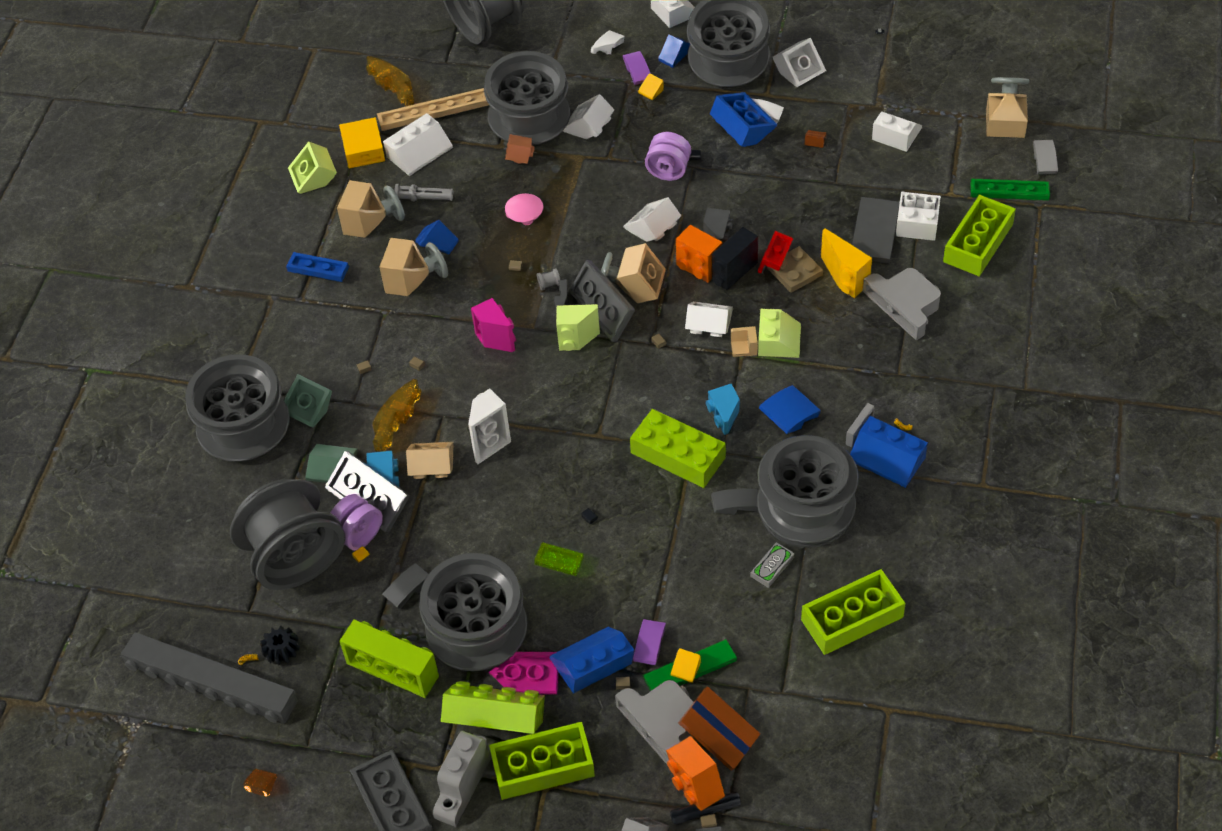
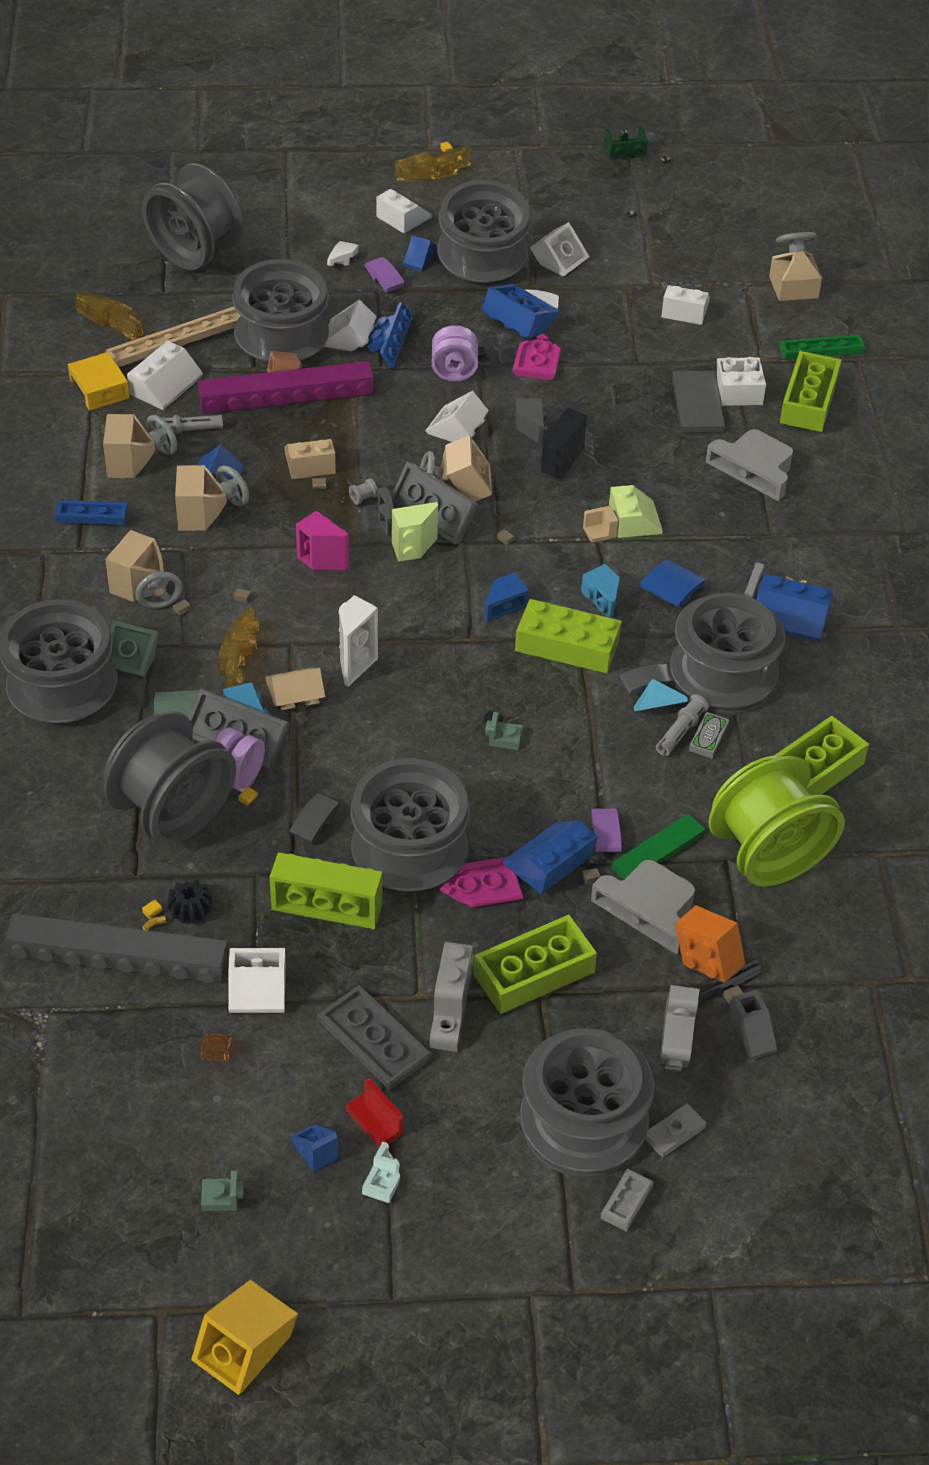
camera: 20 degrees left, 5 degrees down
yellowish green slope [288,141,337,194] -> none
lime brick [441,681,545,734] -> none
bright pink dish [505,193,543,225] -> none
clear neon green plate [534,542,584,576] -> none
yellow slope [638,74,664,100] -> none
yellow slope [671,648,701,683] -> none
orange brick [676,225,722,283] -> none
dark orange tile [678,686,760,771] -> none
white slope [685,301,733,337] -> none
red panel [758,231,793,274] -> none
dark tan plate [767,246,823,293] -> none
dark orange slope [805,130,827,148] -> none
yellow slope [821,228,872,298] -> none
light grey slope [1033,140,1058,174] -> none
none -> tan piece [105,530,182,609]
none -> yellow piece [142,900,163,919]
none -> magenta brick [198,361,373,414]
none -> white slope [229,948,286,1013]
none -> tan slope [284,439,336,479]
none -> blue bracket [367,302,412,368]
none -> blue slope [485,572,529,622]
none -> sand green bracket [485,712,523,750]
none -> dark pink tile [513,333,561,380]
none -> medium azure slope [634,679,688,711]
none -> light grey pin [656,694,709,756]
none -> lime wheel [709,755,845,887]

